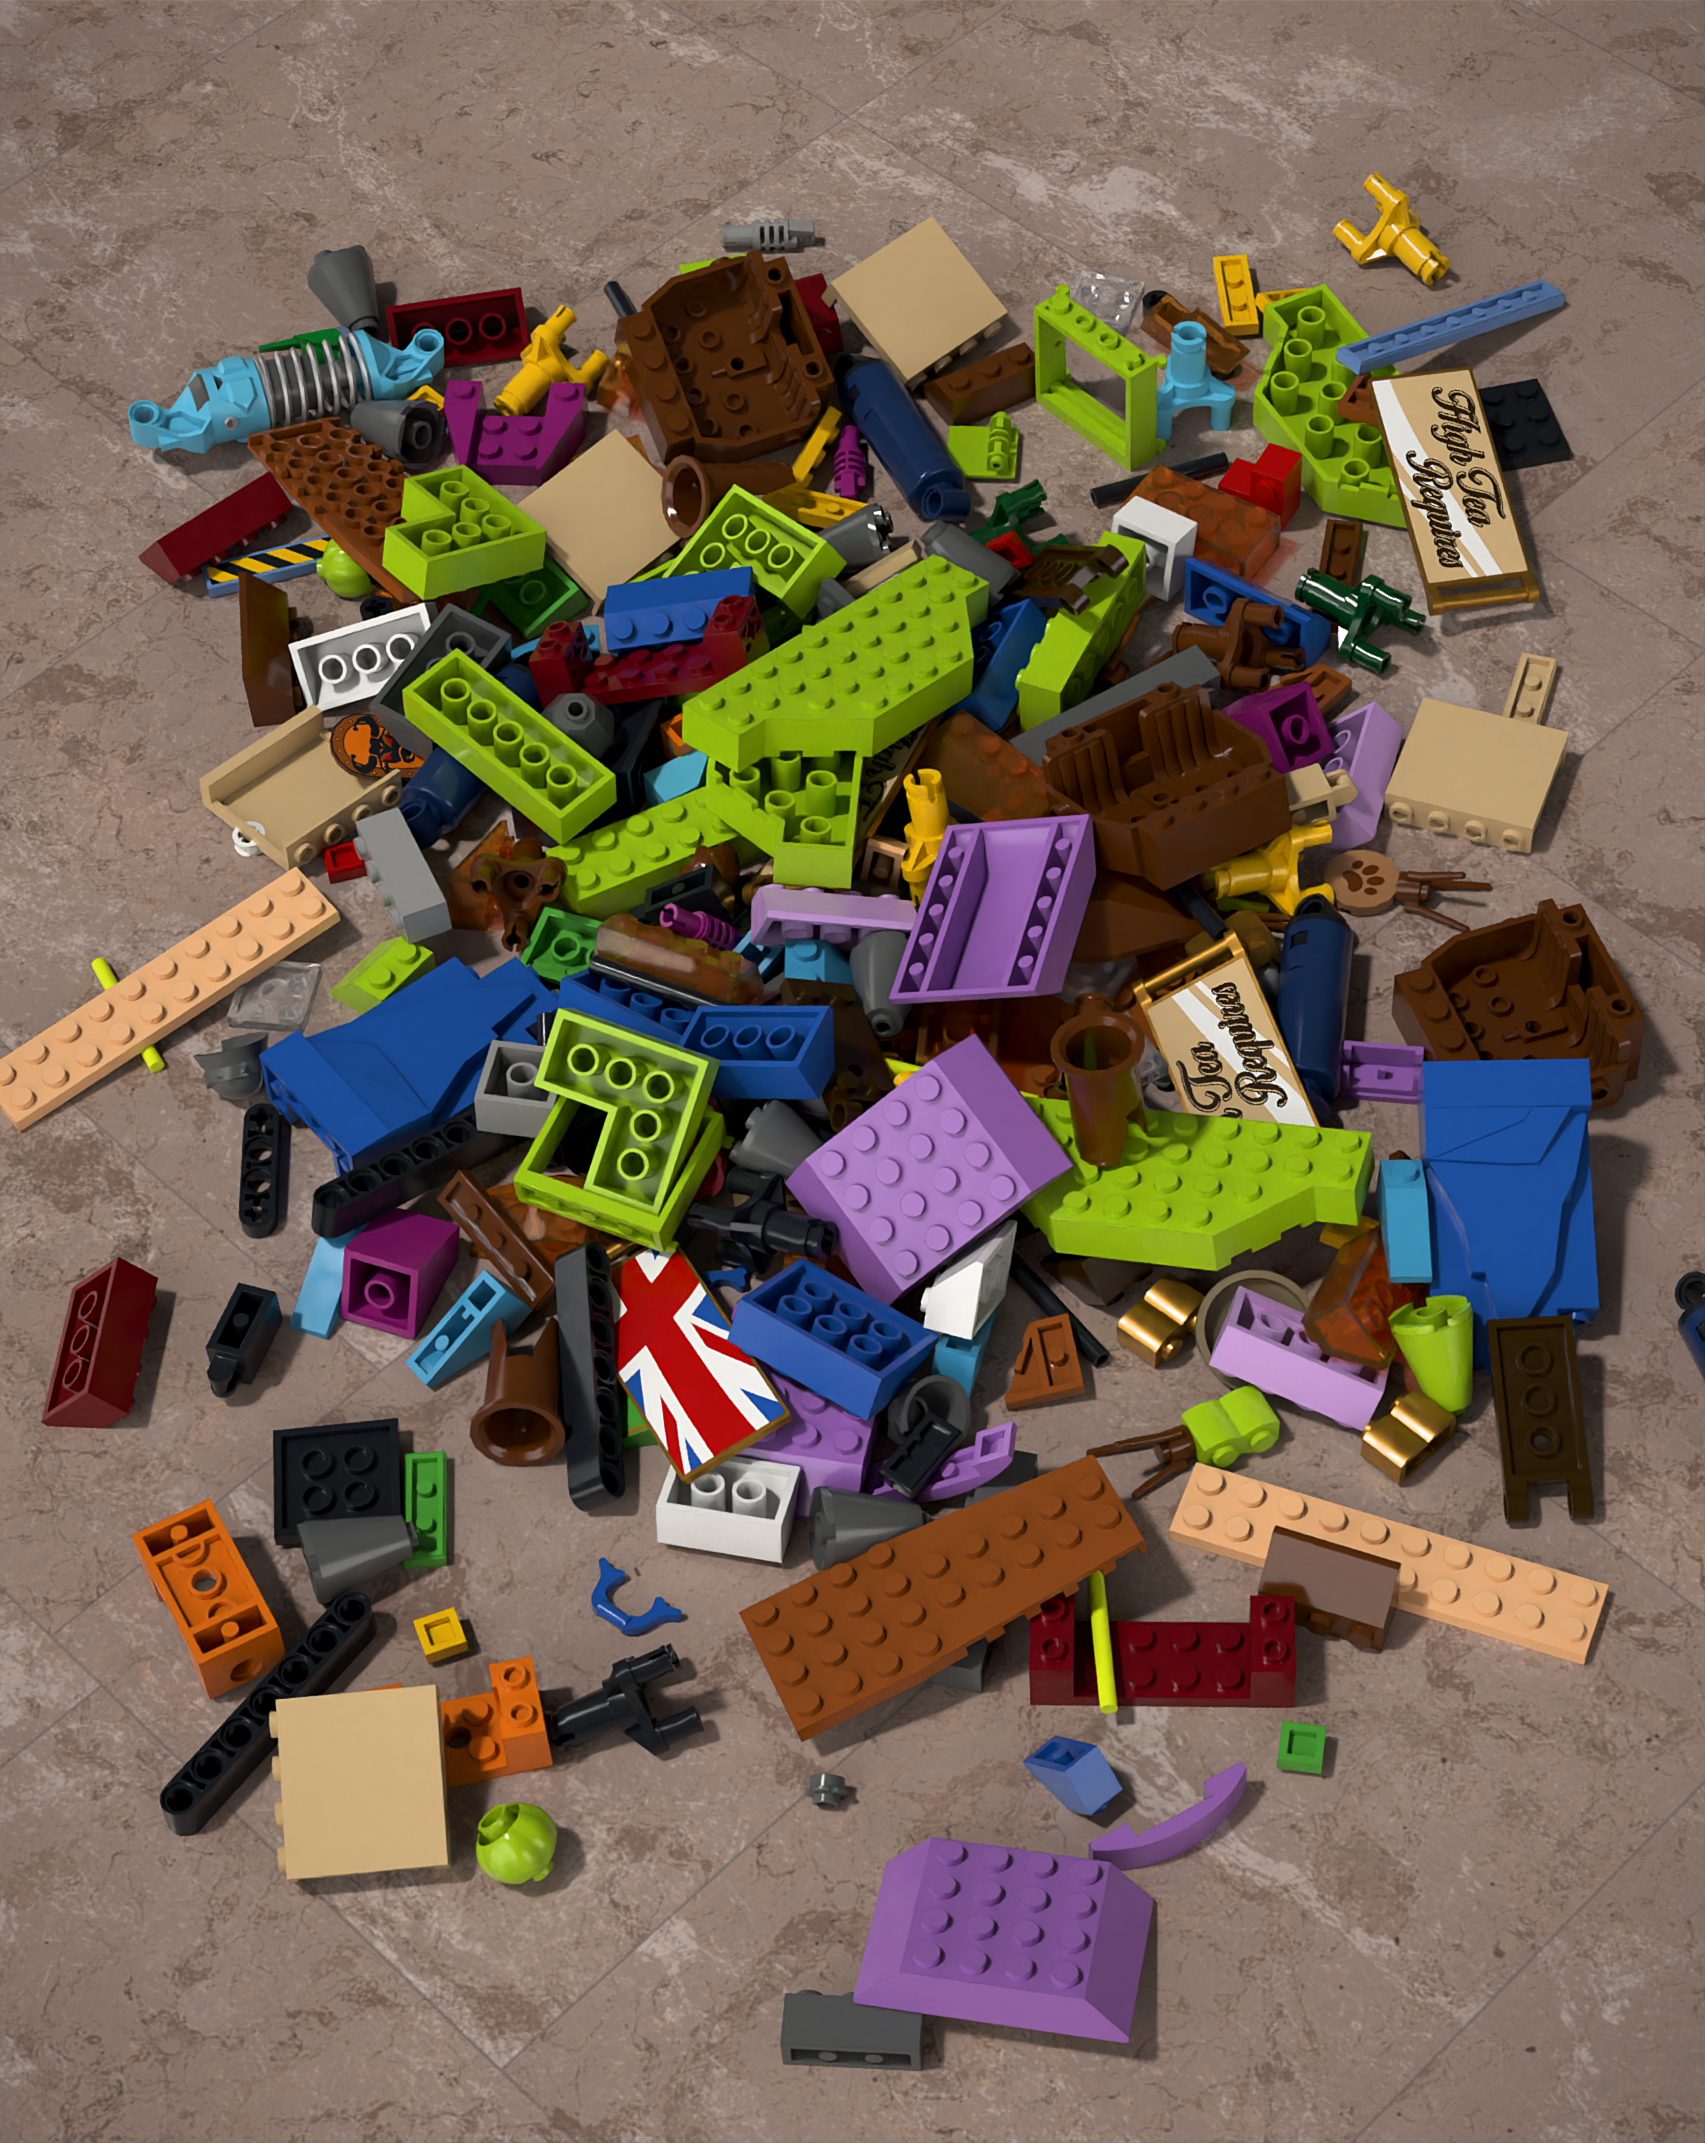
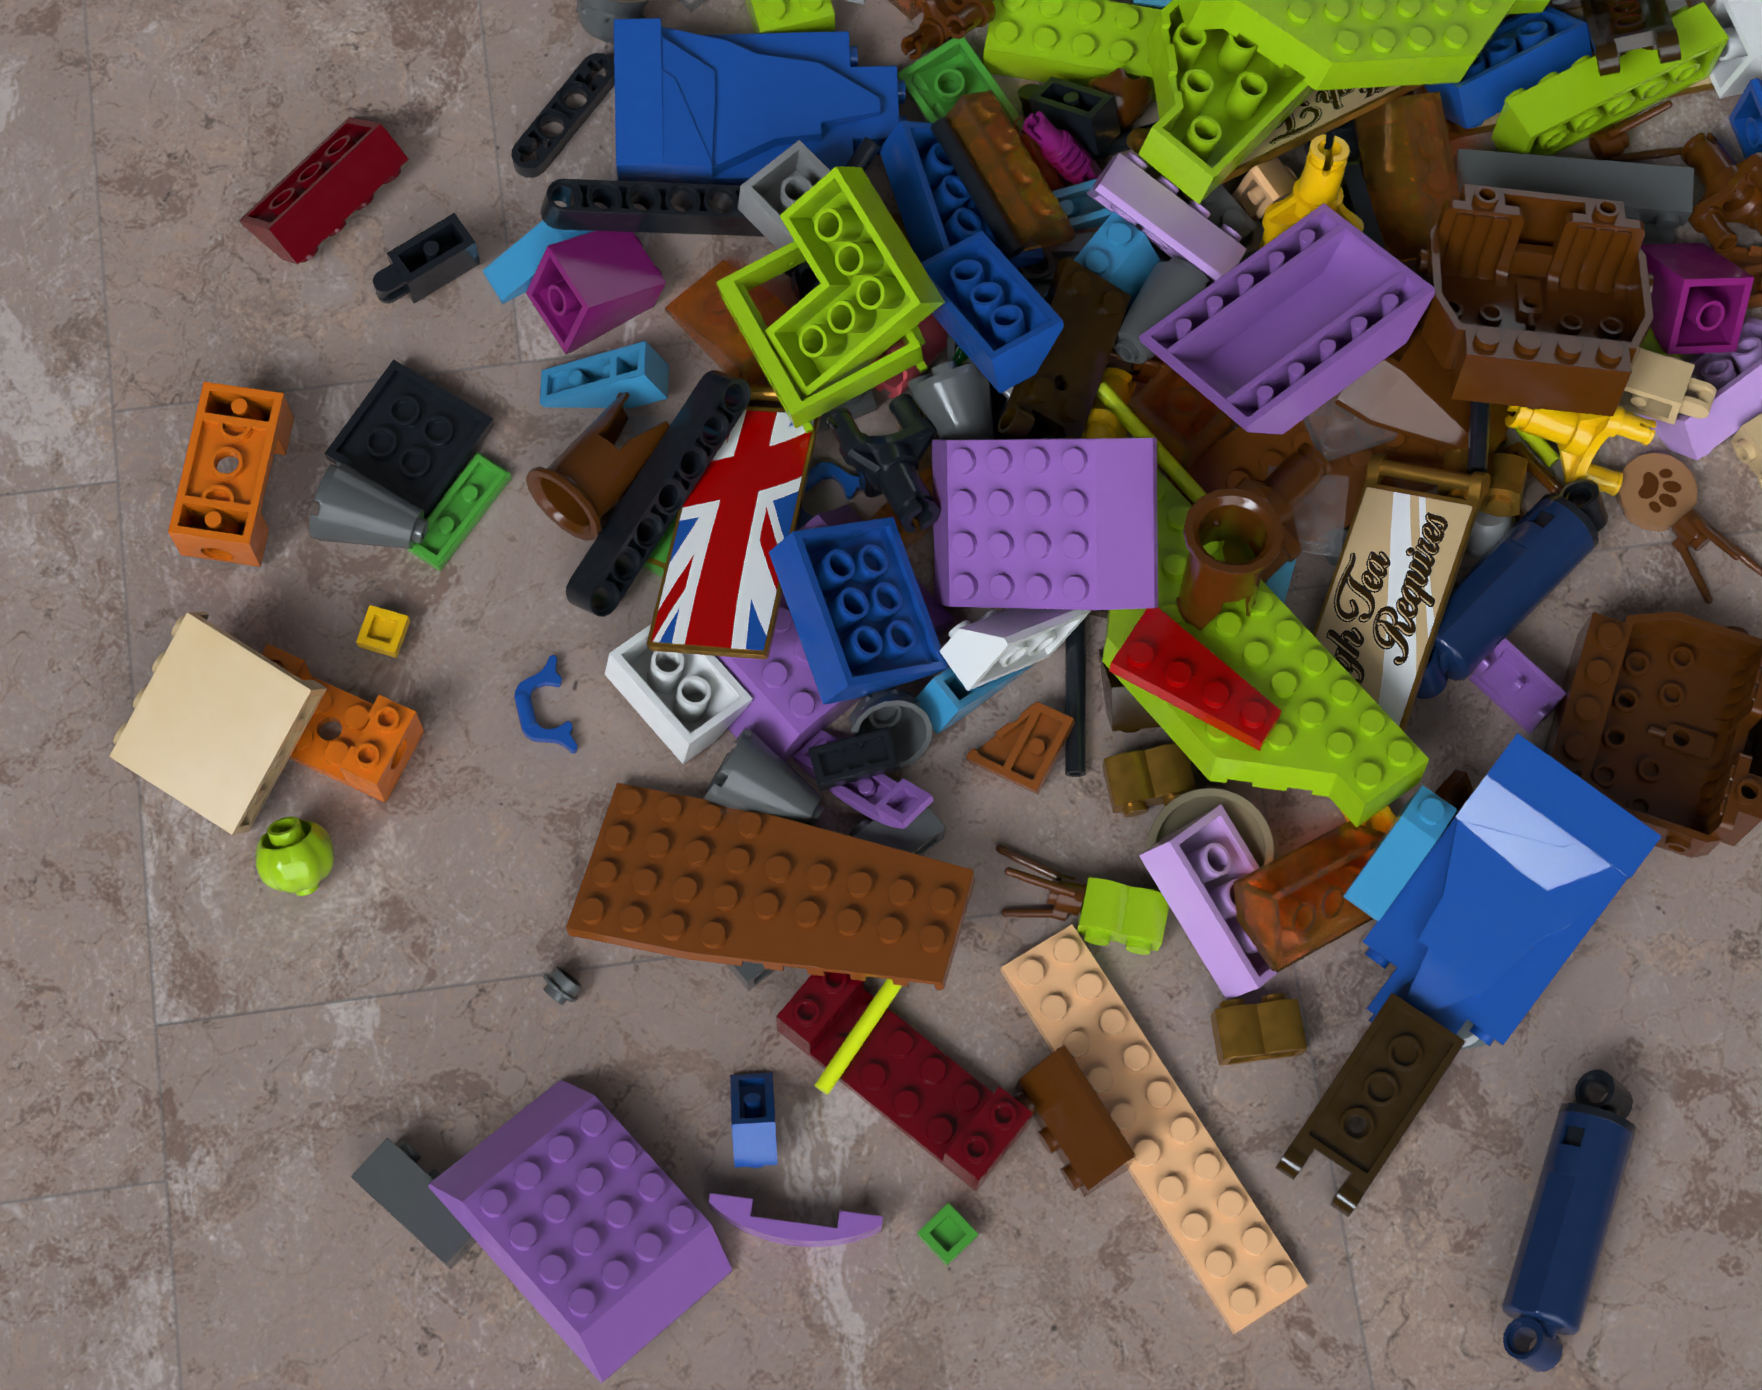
camera: 30 degrees right, 20 degrees up
black beam [159,1592,377,1836] -> none
reddish brown tile [437,1169,556,1313] -> none
black wheel [544,1643,705,1756] -> none
lime cone [1388,1295,1473,1416] -> none
none -> red wing [1109,608,1282,751]

